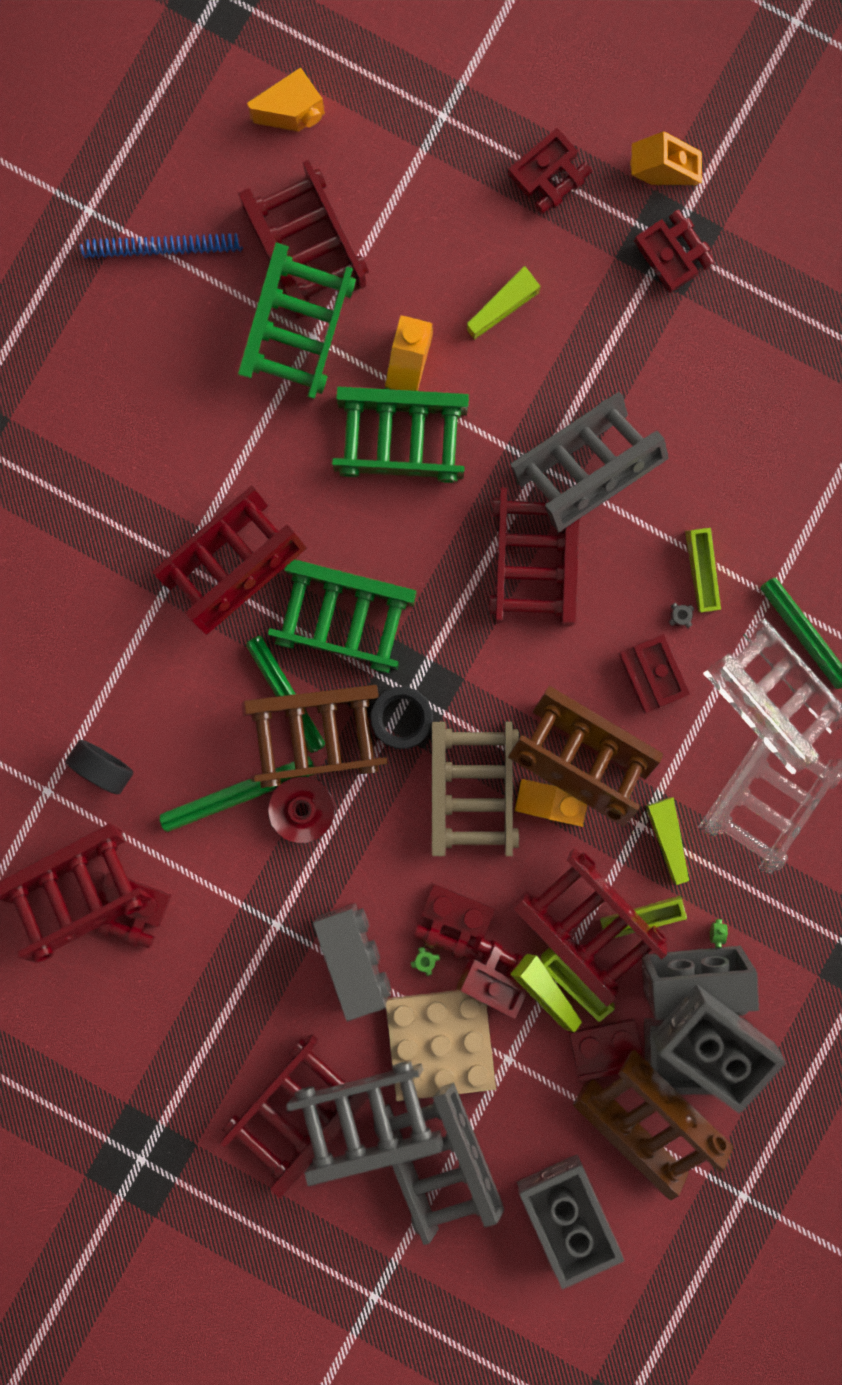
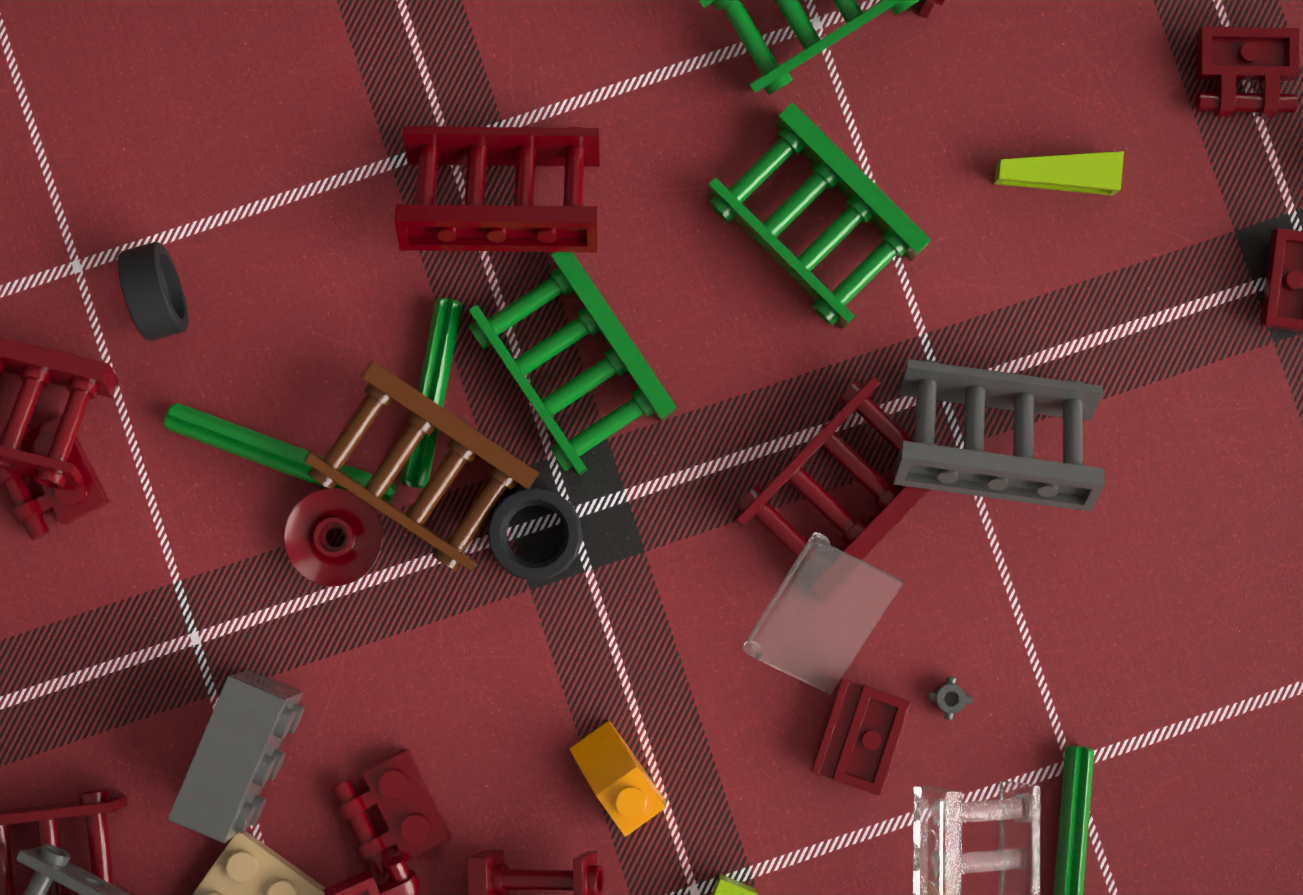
camera: 35 degrees right, 0 degrees up
light orange slope [385,315,433,391] -> none
bright green piece [411,947,440,976] -> none
dark tan fence [432,722,519,856] -> none
reddish brown fence [508,686,664,827] -> none
lime piece [685,528,721,612] -> none
none -> clear piece [742,532,903,694]

